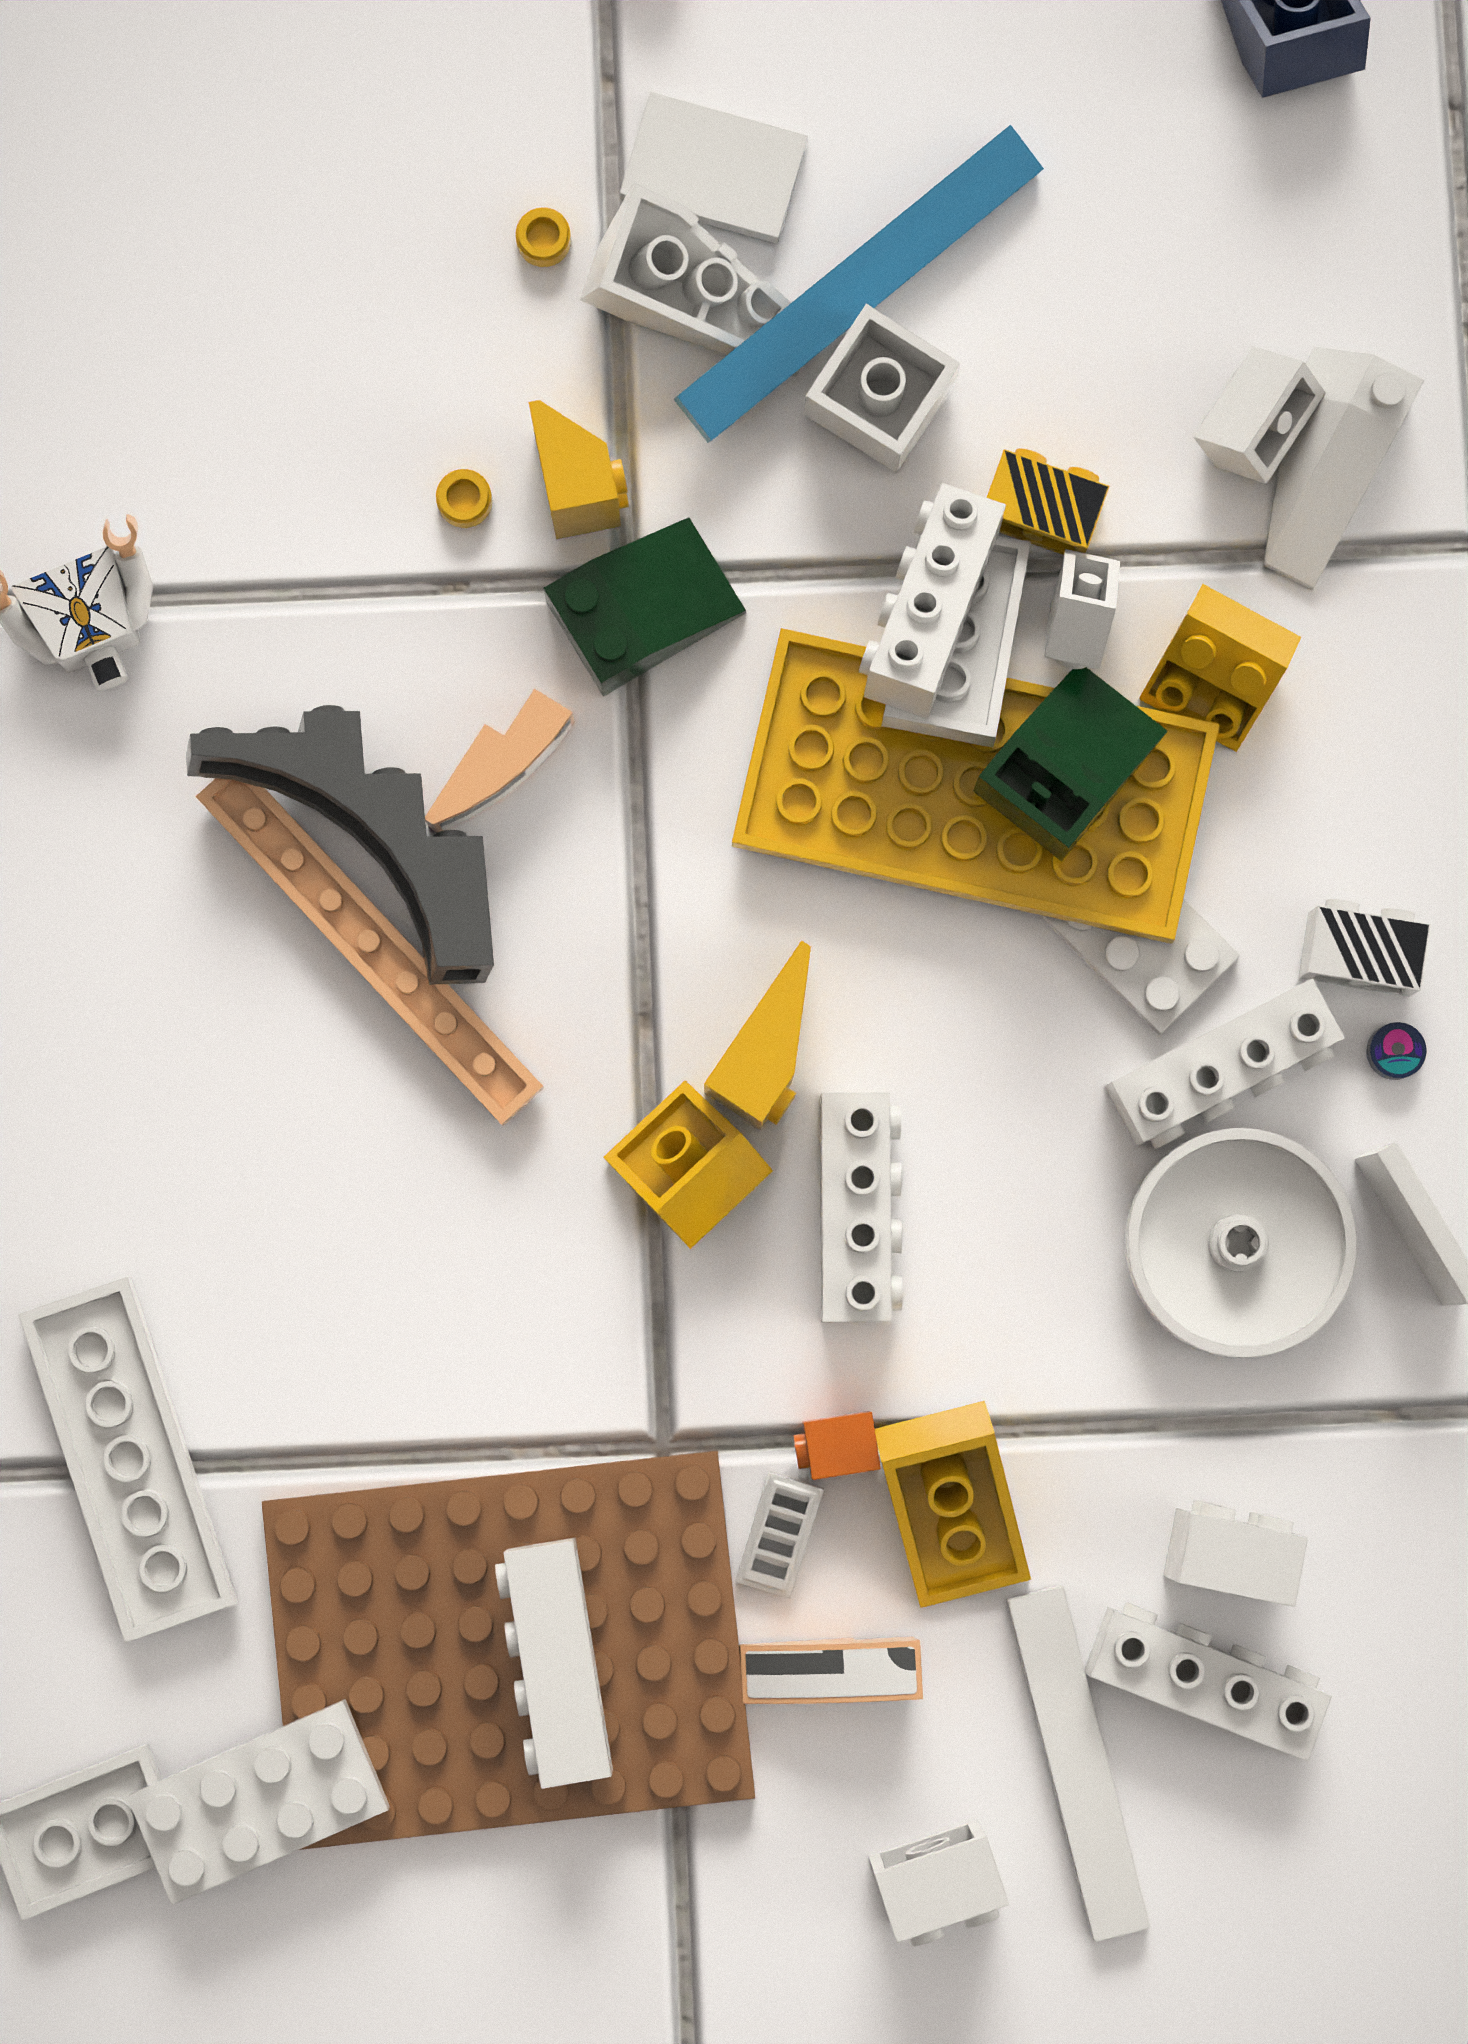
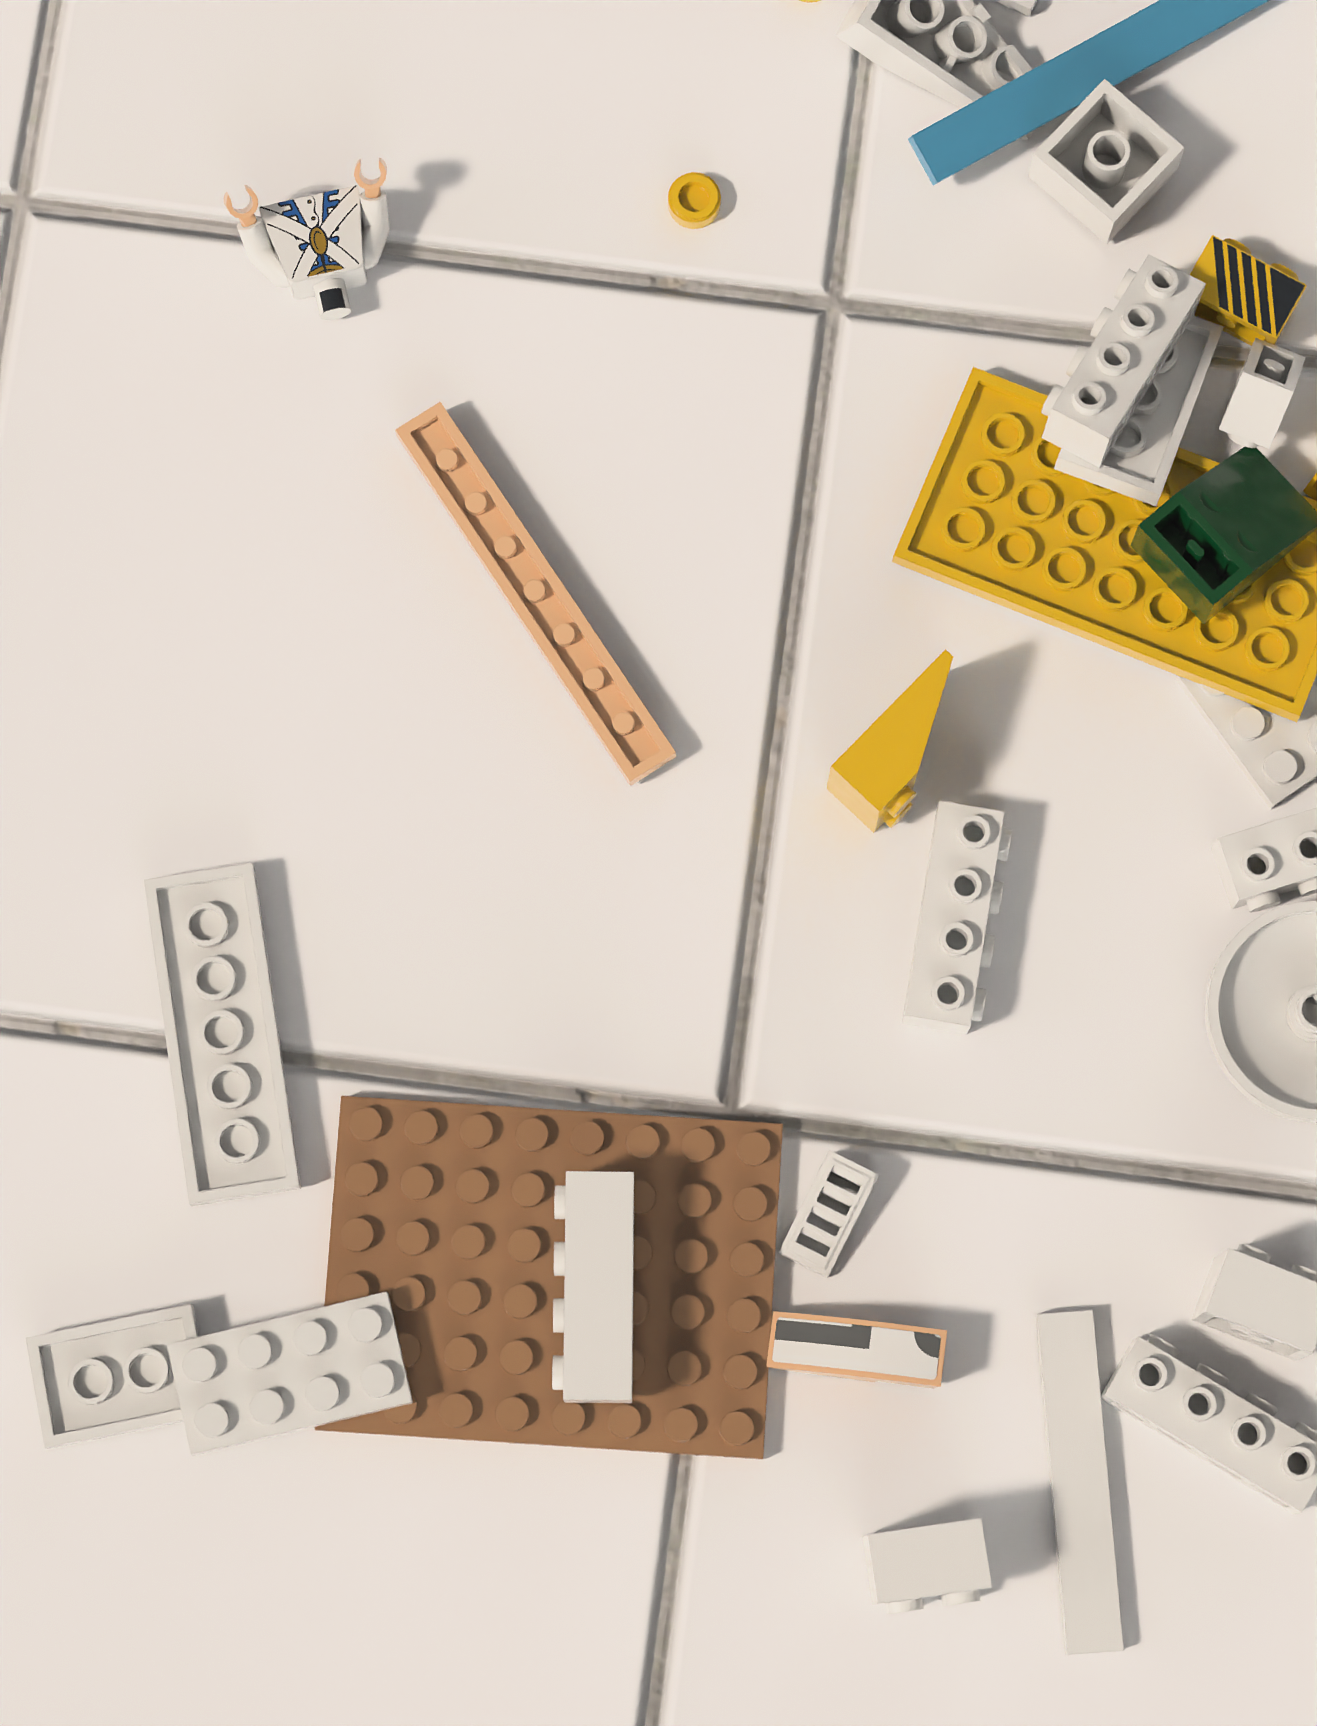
camera: 15 degrees right, 5 degrees down
dark grey arch [186,705,494,985] -> none
light nougat slope [425,688,575,833] -> none
yellow slope [528,400,629,540] -> none
dark green slope [543,517,746,697] -> none
yellow slope [603,1080,773,1249] -> none
orange brick [793,1411,881,1480] -> none
yellow slope [875,1401,1031,1608] -> none

